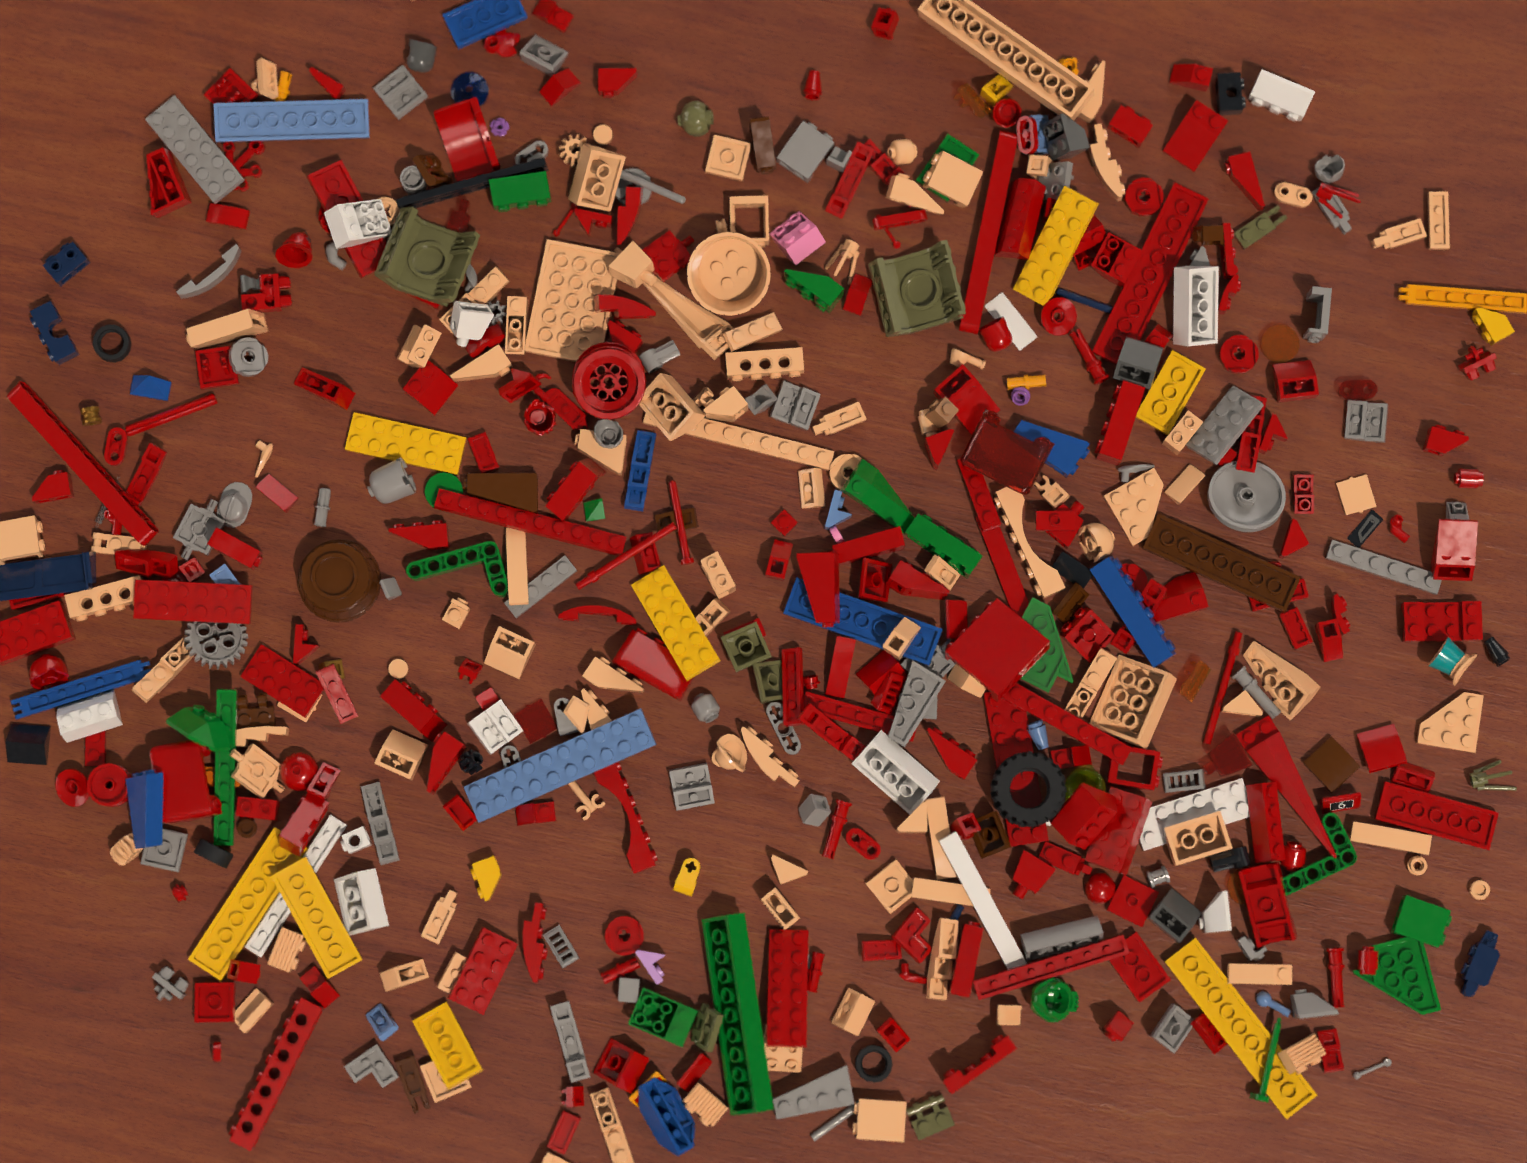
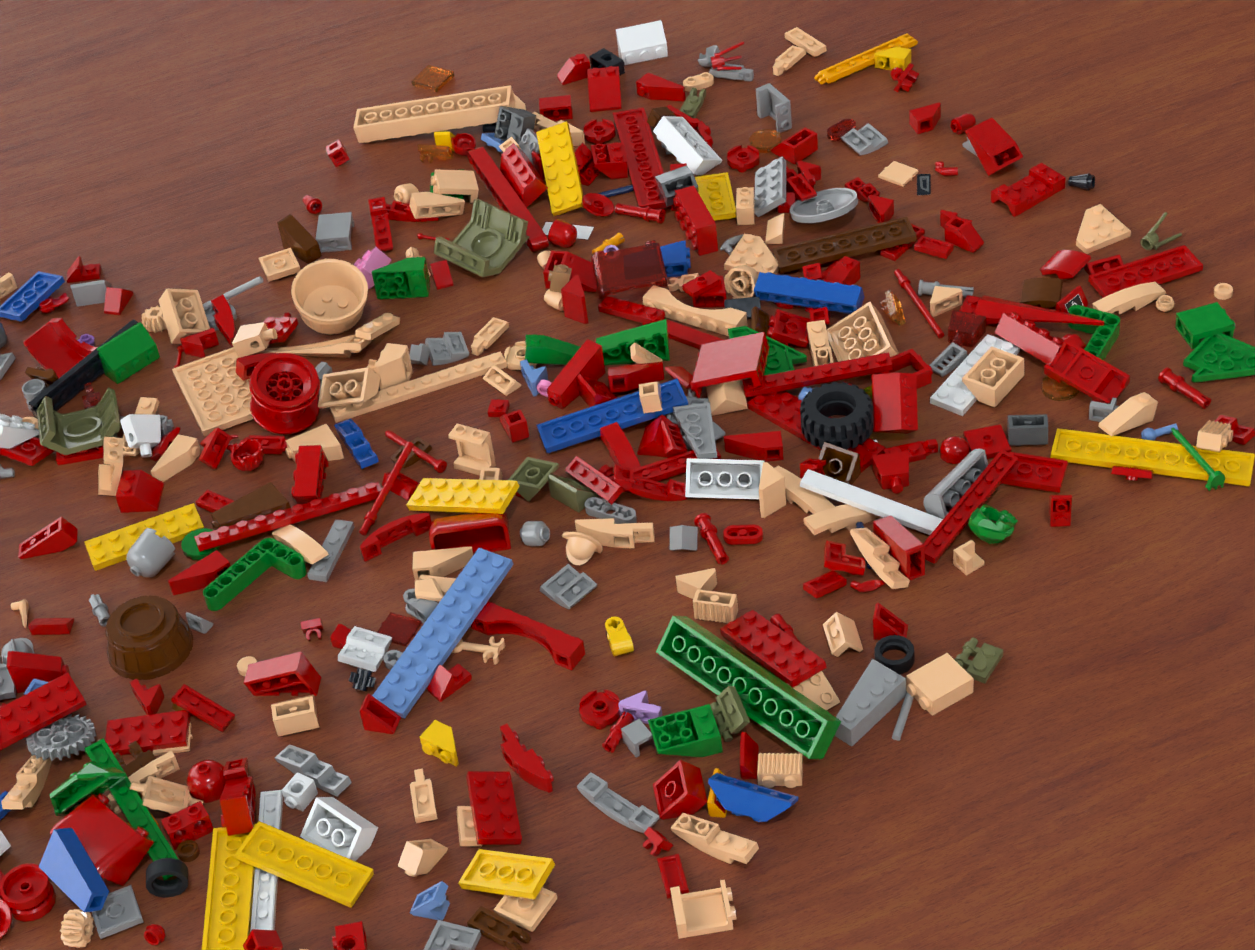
camera: 30 degrees left, 40 degrees down
light nougat brick [267,927,307,973] -> none
red slope [299,966,340,1008] -> none
red slope [427,731,467,795] -> none
light nougat bracket [442,597,471,630] -> none
light nougat slope [484,626,536,680] -> none
light nougat slope [505,296,528,355] -> none
light grey slope [543,925,580,968] -> none
green slope [584,498,606,522] -> none
light grey hair [594,419,623,449] -> none
red slope [598,68,637,98] -> none
olive plant [678,101,714,137] -> none
light nougat brick [726,347,804,381] -> none
red slope [796,552,840,628] -> none
light grey panel [826,146,852,173] -> none
light nougat tile [866,859,913,914] -> none
red beam [872,210,928,230] -> none
red piece [941,1034,1017,1094] -> none
red plate [1017,116,1038,155] -> none
red brick [1085,787,1152,876] -> none
light grey bush [1146,866,1170,888] -> none
light grey slope [1149,1004,1194,1054] -> none
white slope [1198,891,1232,933] -> none
black piece [1209,846,1251,873] -> none
light nougat wedge [1243,641,1321,720] -> none
light grey slope [1290,989,1338,1019] -> none
light grey plate [1325,540,1442,595] -> none
red brick [1358,946,1378,975] -> none
hat [1428,636,1477,686] -> none

